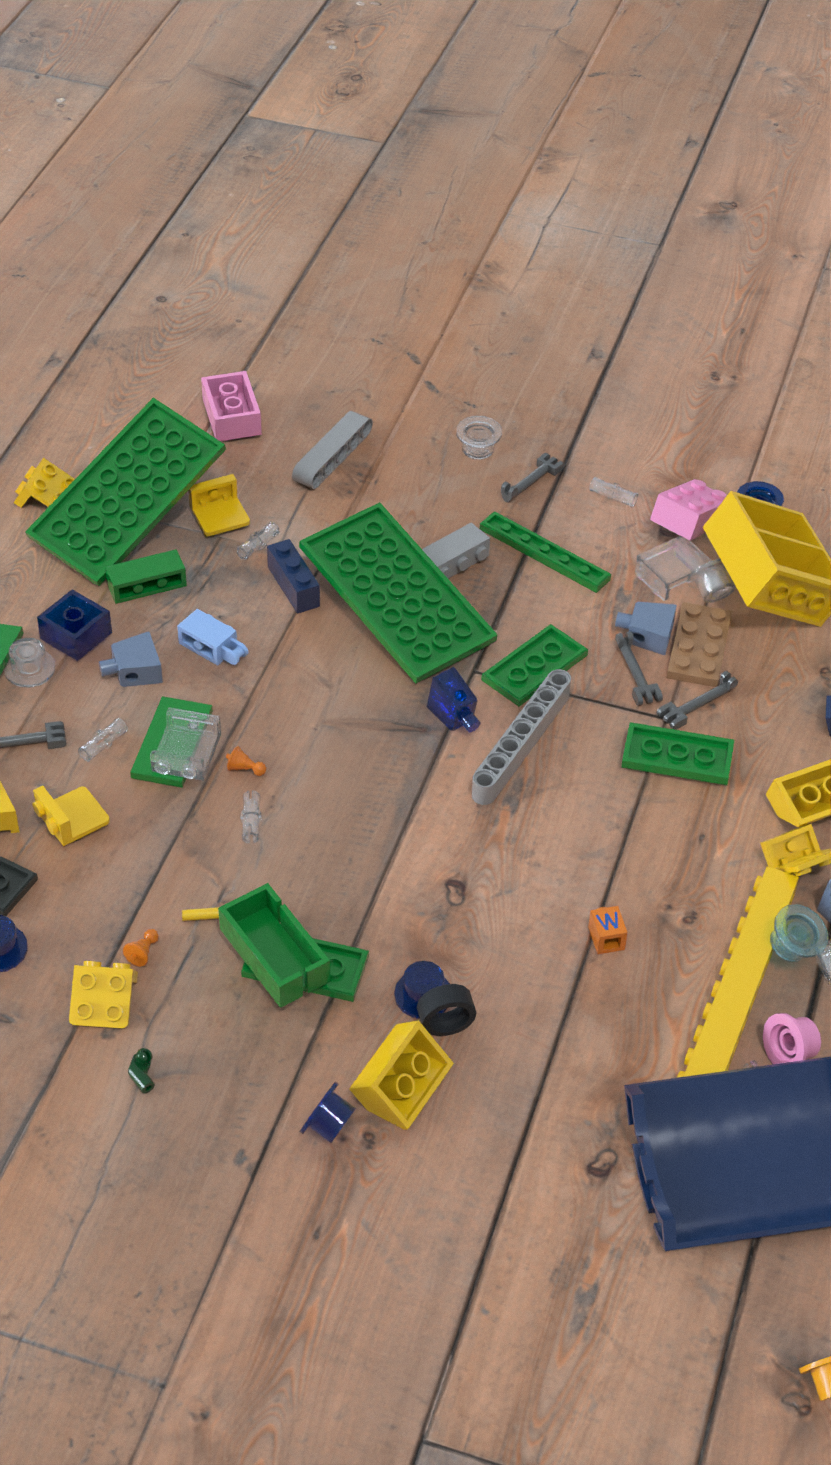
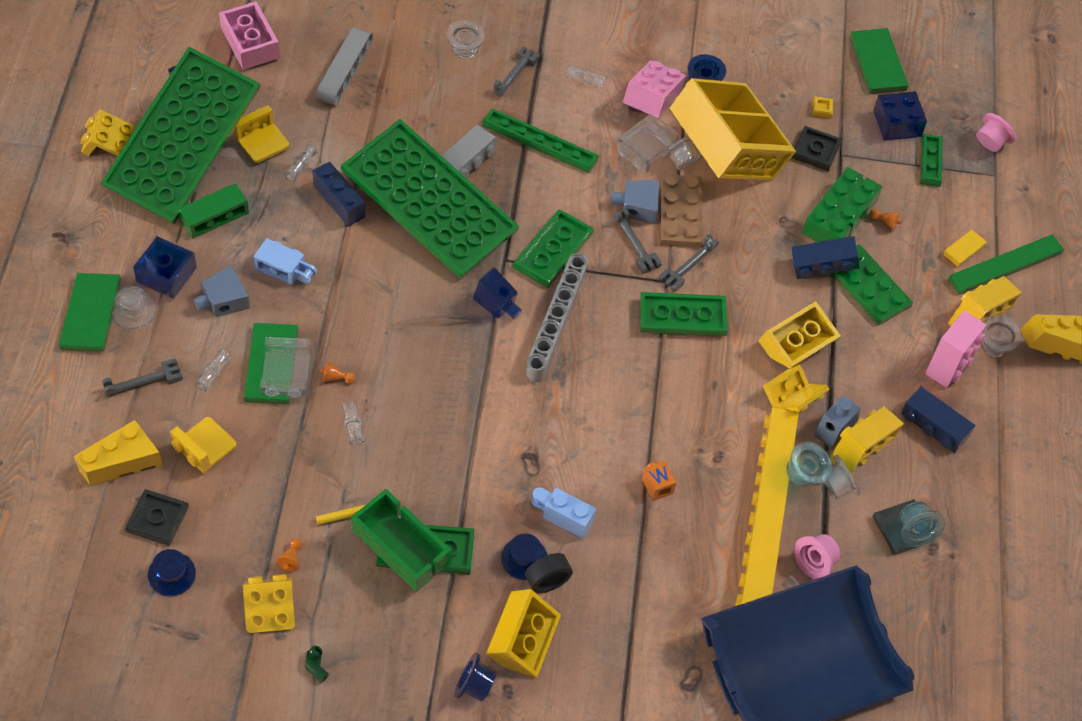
camera: 15 degrees left, 10 degrees up
none -> light blue brick [532,488,596,539]

